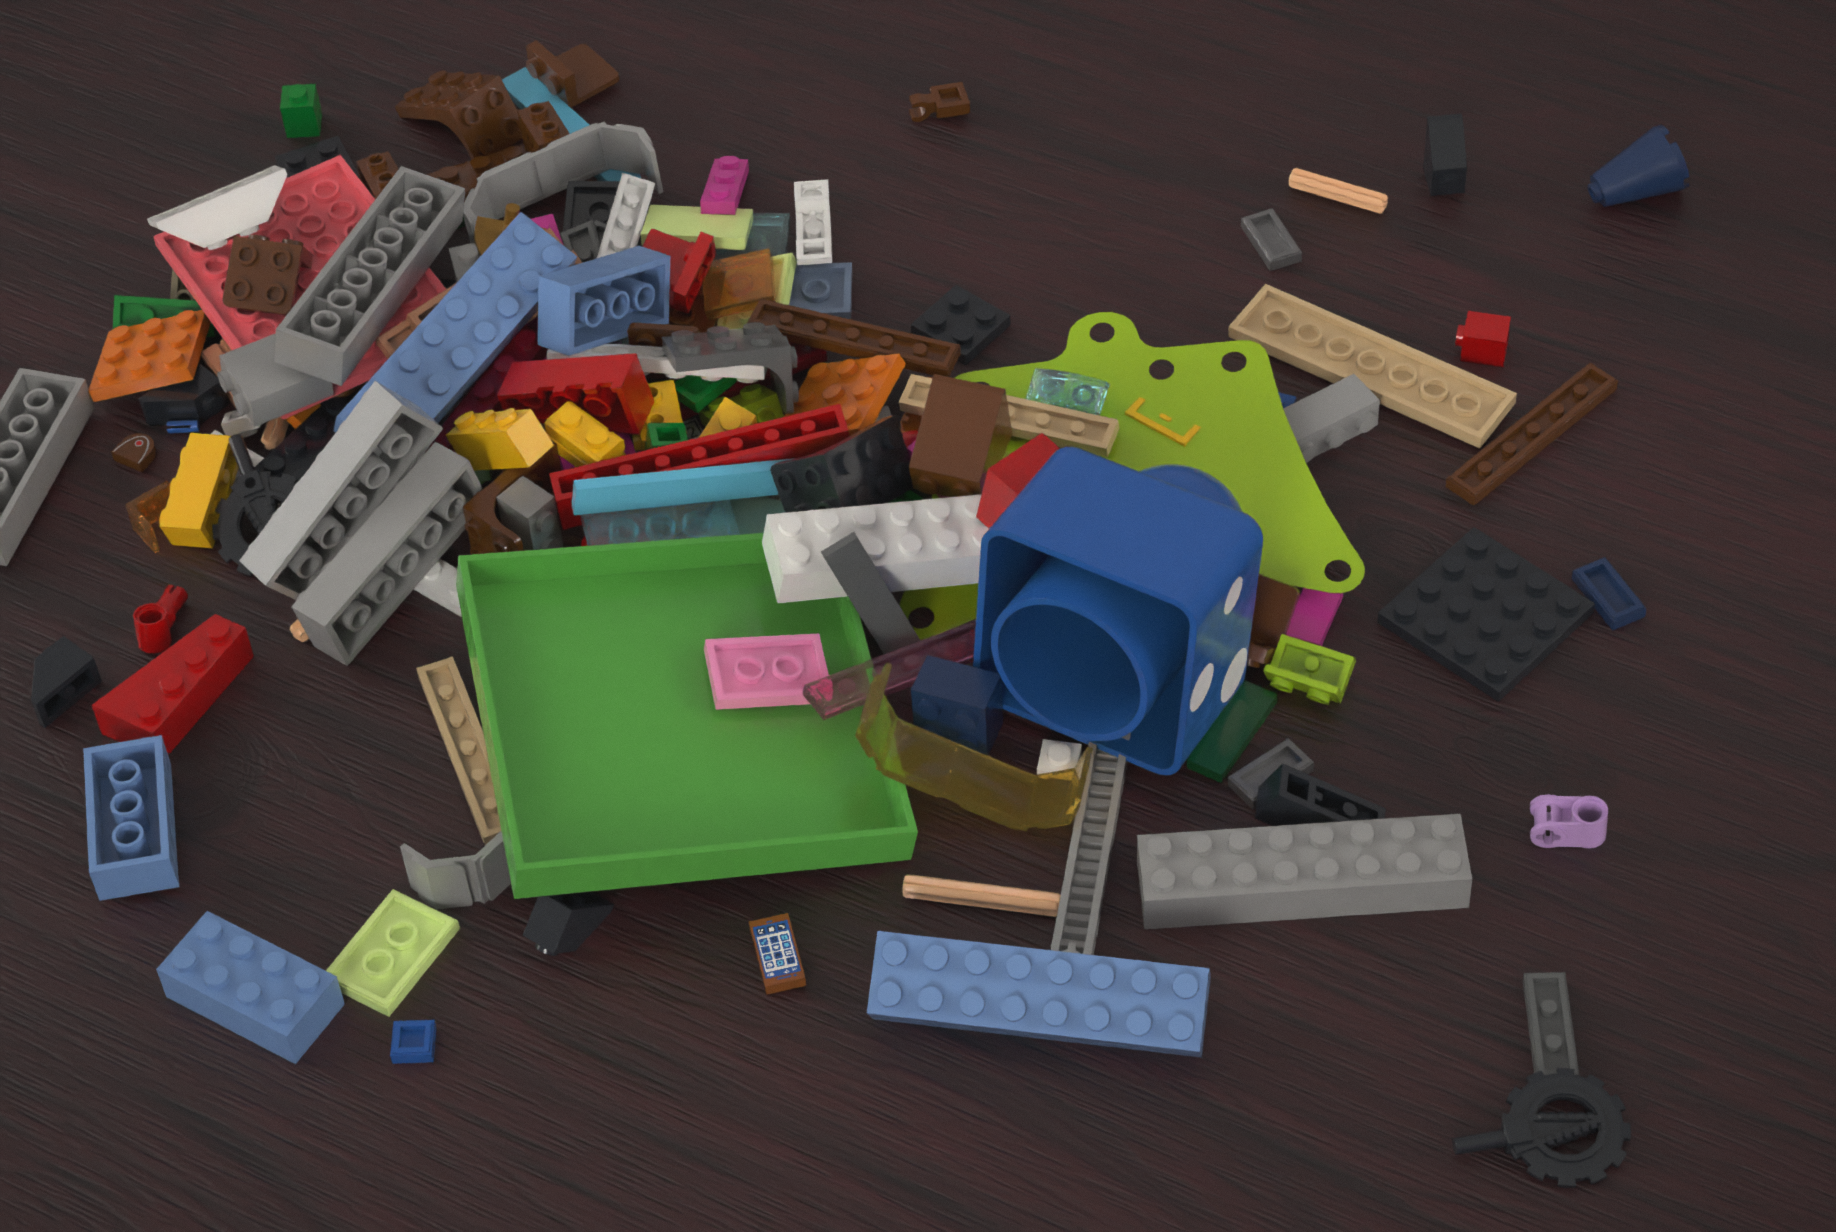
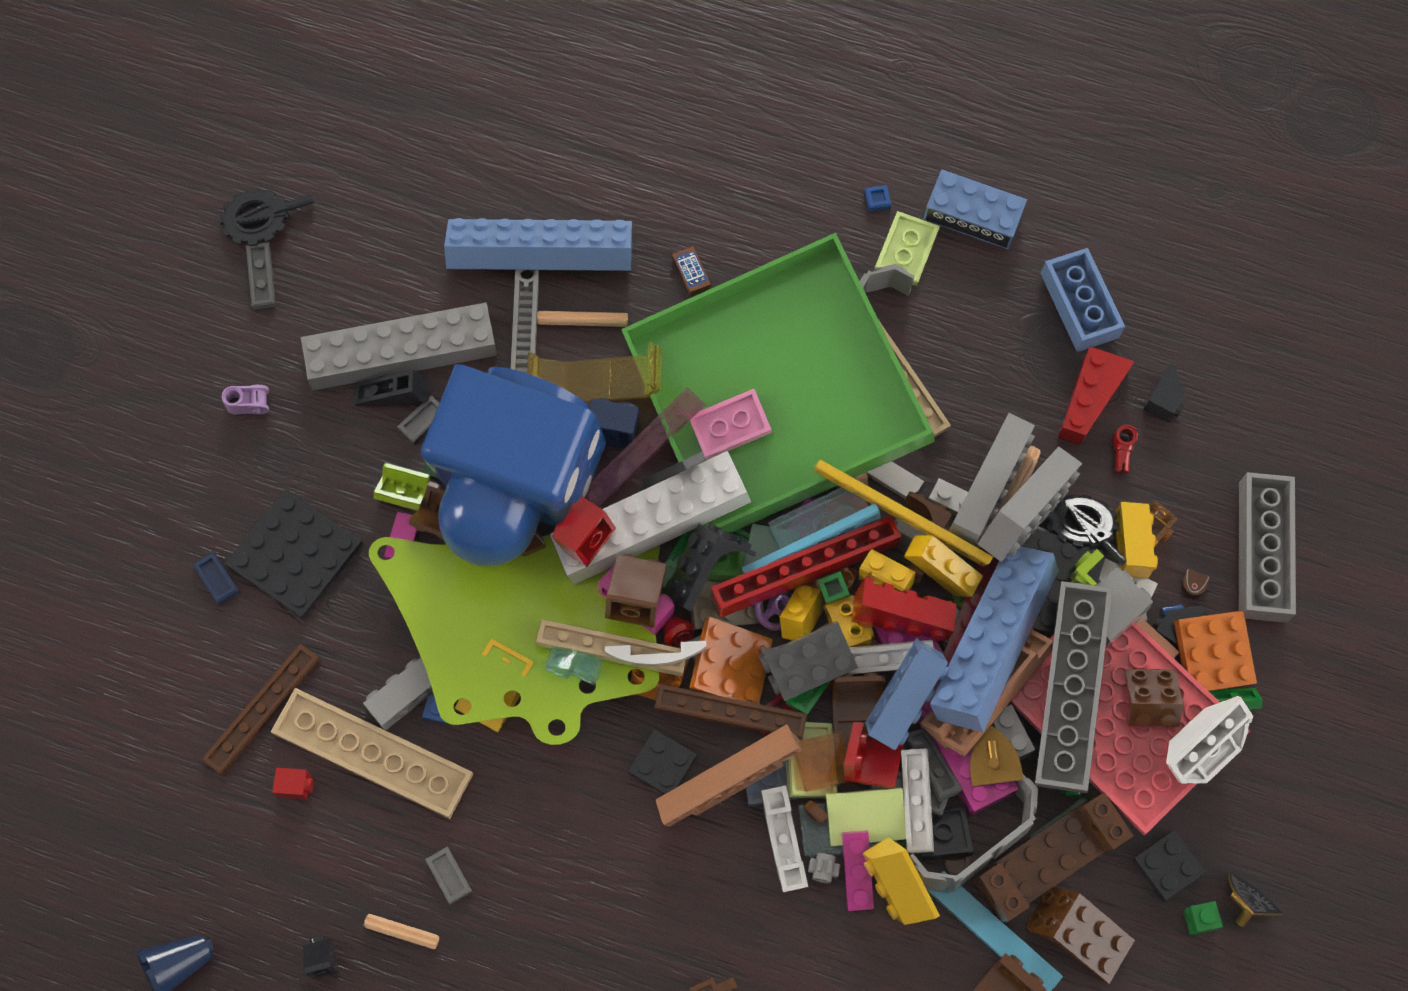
camera: 165 degrees right, 20 degrees up
none -> white slope [605,641,706,666]
none -> nougat slope [656,724,802,827]
none -> reddish brown tile [803,800,828,827]
none -> light grey gear [808,853,840,883]
none -> yellow tile [813,460,993,566]
none -> yellow slope [862,837,940,925]
none -> lime bracket [1069,550,1104,586]
none -> shield [1228,872,1283,927]

